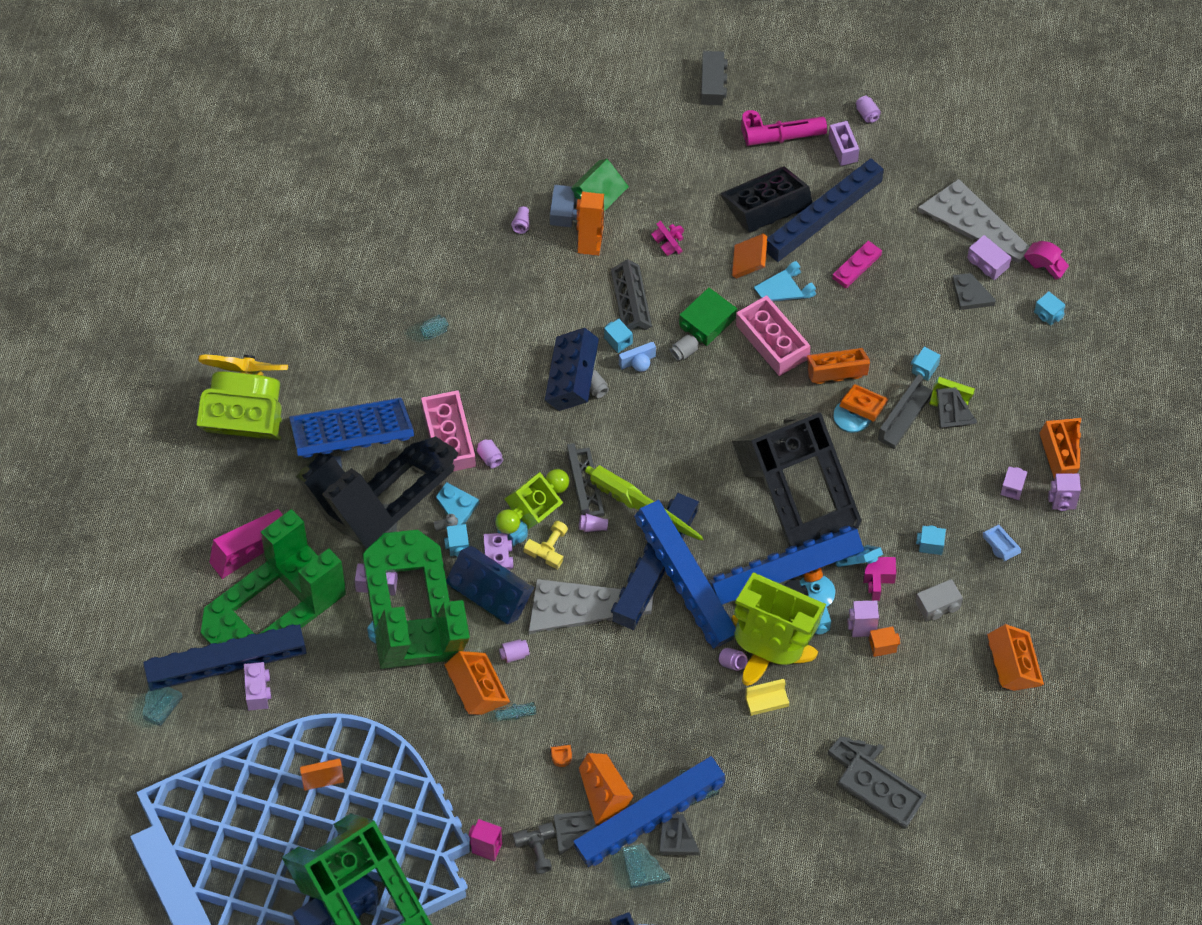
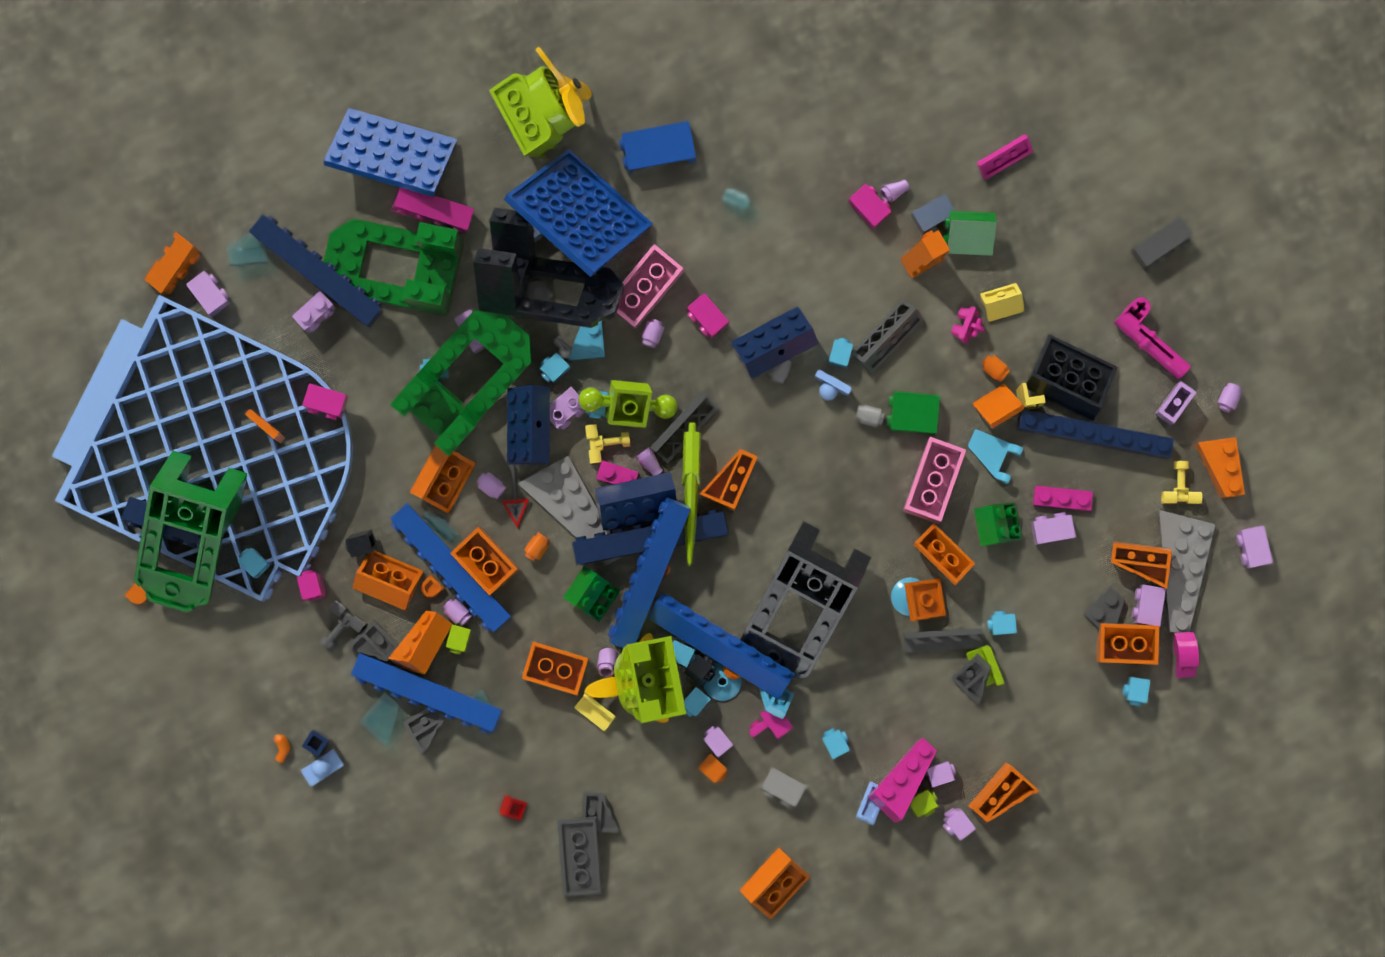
camera: 55 degrees right, 25 degrees up
none -> orange wedge [144,232,202,297]
none -> lavender brick [186,271,230,317]
none -> medium azure brick [237,548,270,579]
none -> dark pink brick [302,383,349,420]
none -> plate [324,108,457,197]
none -> black brick [345,529,378,558]
none -> orange slope [352,550,423,610]
none -> blue brick [390,503,512,632]
none -> lavender brick [443,599,472,627]
none -> lime brick [446,625,472,655]
none -> orange slope [450,527,520,596]
none -> red slope [499,795,527,821]
none -> piece [501,465,529,528]
none -> orange brick [521,642,590,695]
none -> orange brick [524,532,550,562]
none -> green slope [563,566,620,622]
none -> dark blue brick [595,472,677,531]
none -> dark pink brick [596,460,639,485]
none -> blue panel [619,121,696,174]
none -> dark pink brick [687,293,729,339]
none -> orange wedge [699,449,758,511]
none -> dark pink brick [848,184,891,230]
none -> dark pink wedge [867,737,937,824]
none -> lime brick [909,789,938,818]
none -> green slope [974,502,1022,546]
none -> dark pink plate [976,134,1033,180]
none -> light yellow panel [980,283,1024,322]
none -> orange brick [981,355,1010,382]
none -> light yellow panel [1016,383,1045,410]
none -> lavender brick [1031,512,1076,545]
none -> orange slope [1096,623,1159,665]
none -> orange wedge [1111,541,1172,589]
none -> light yellow bar [1161,461,1202,504]
none -> orange wedge [1194,437,1245,499]
none -> lavender brick [1236,525,1273,569]

